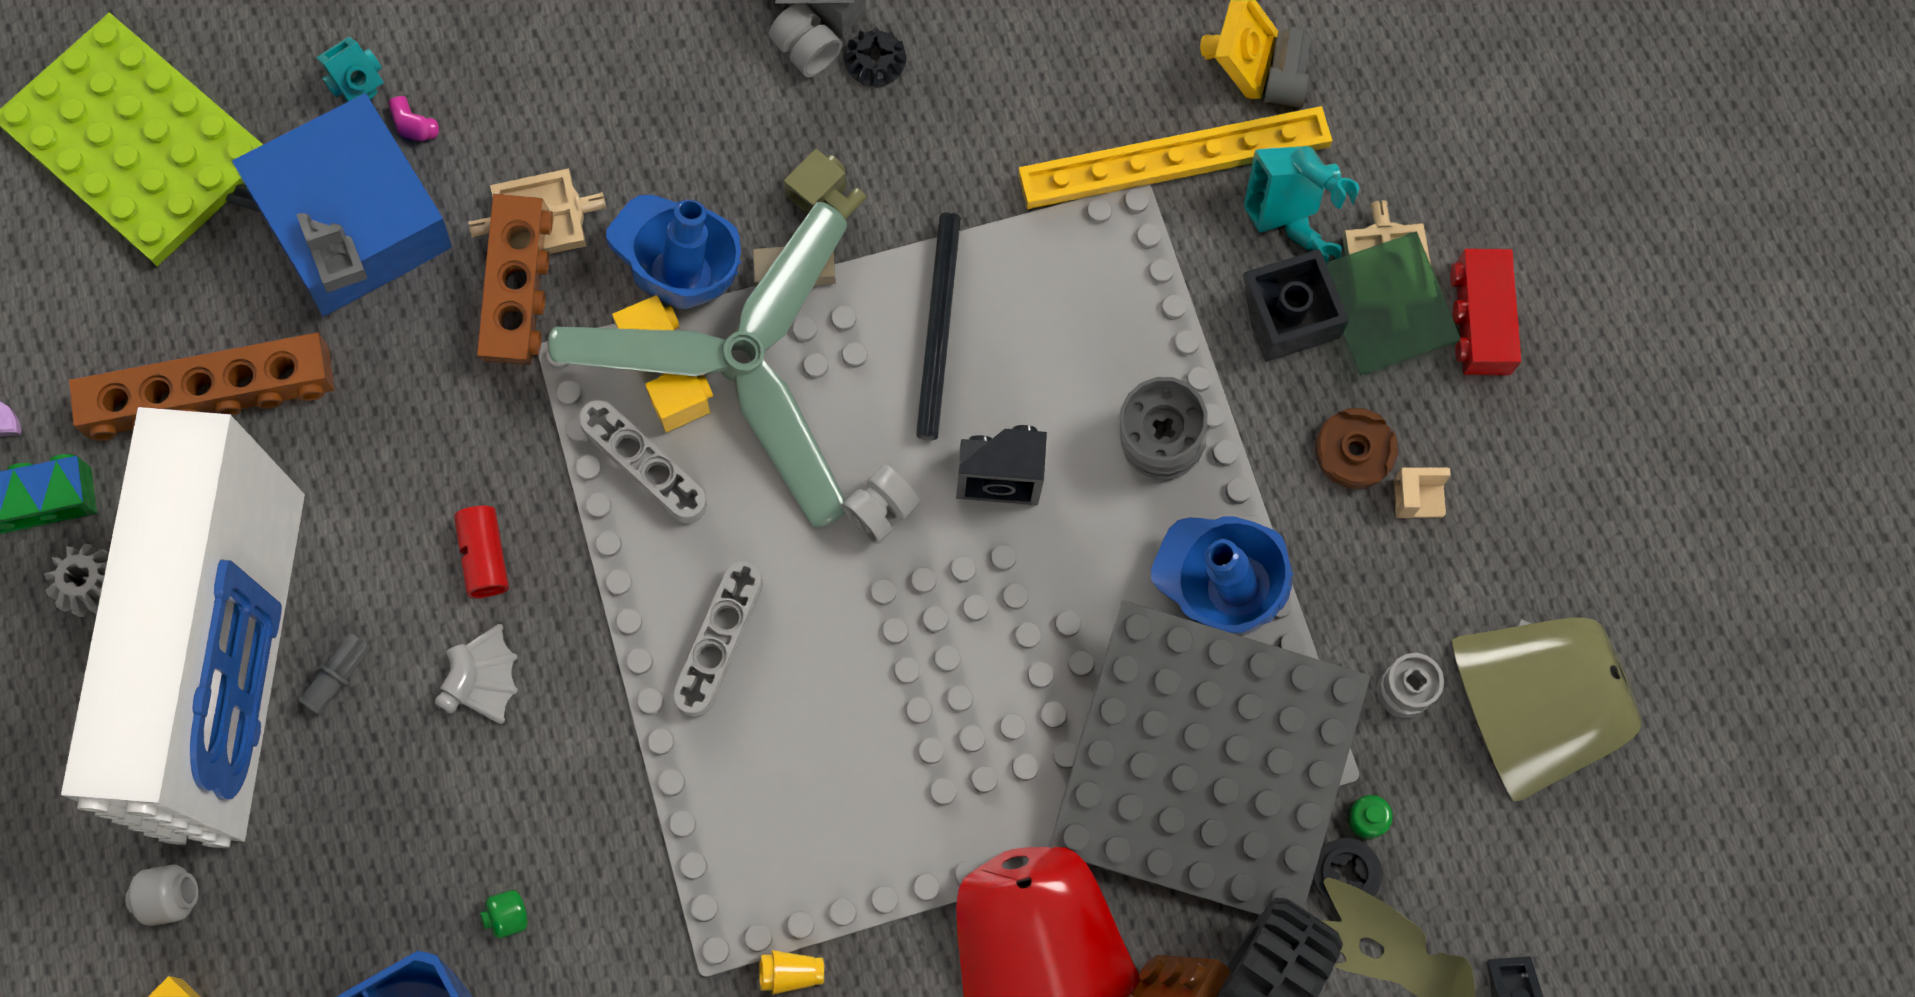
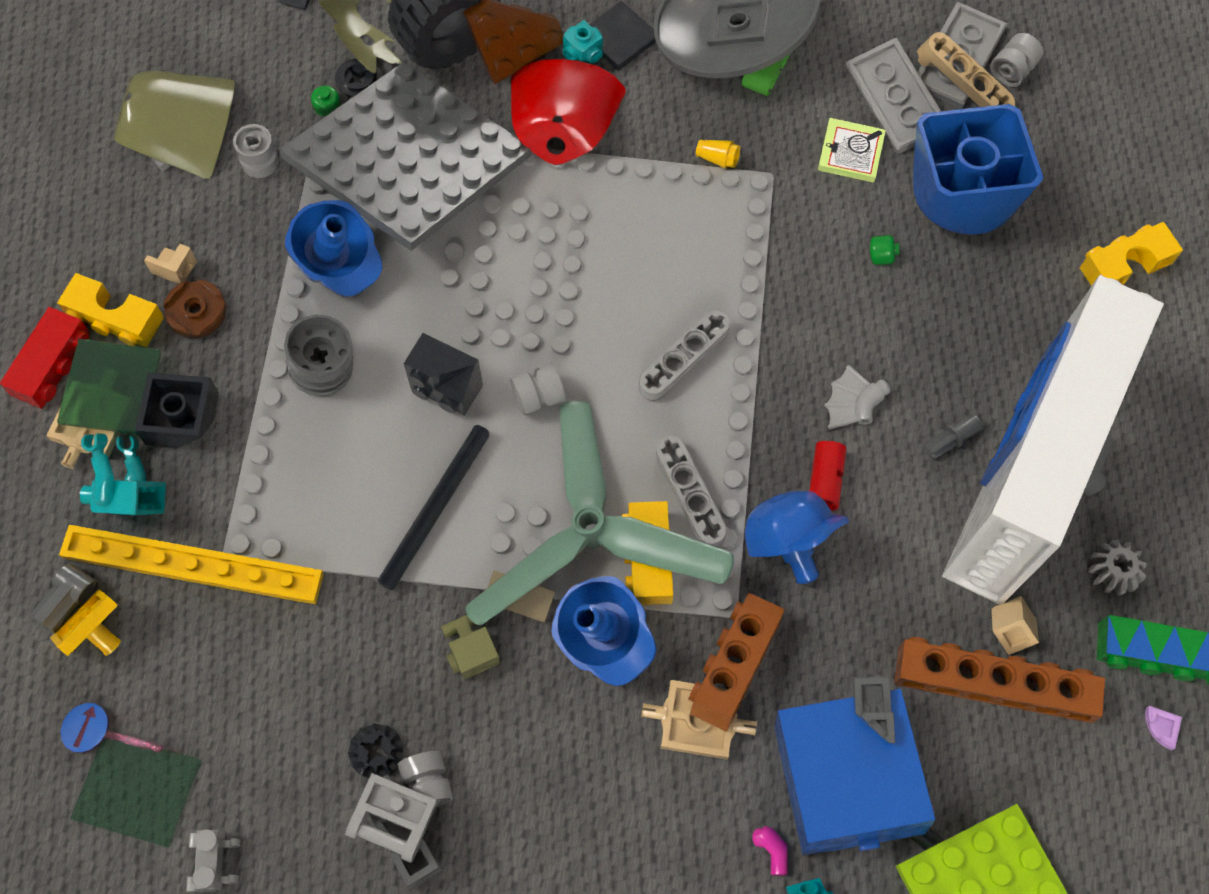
camera: 155 degrees left, 5 degrees down
none -> yellow arch [57,273,164,348]
none -> blue piece [745,491,849,584]

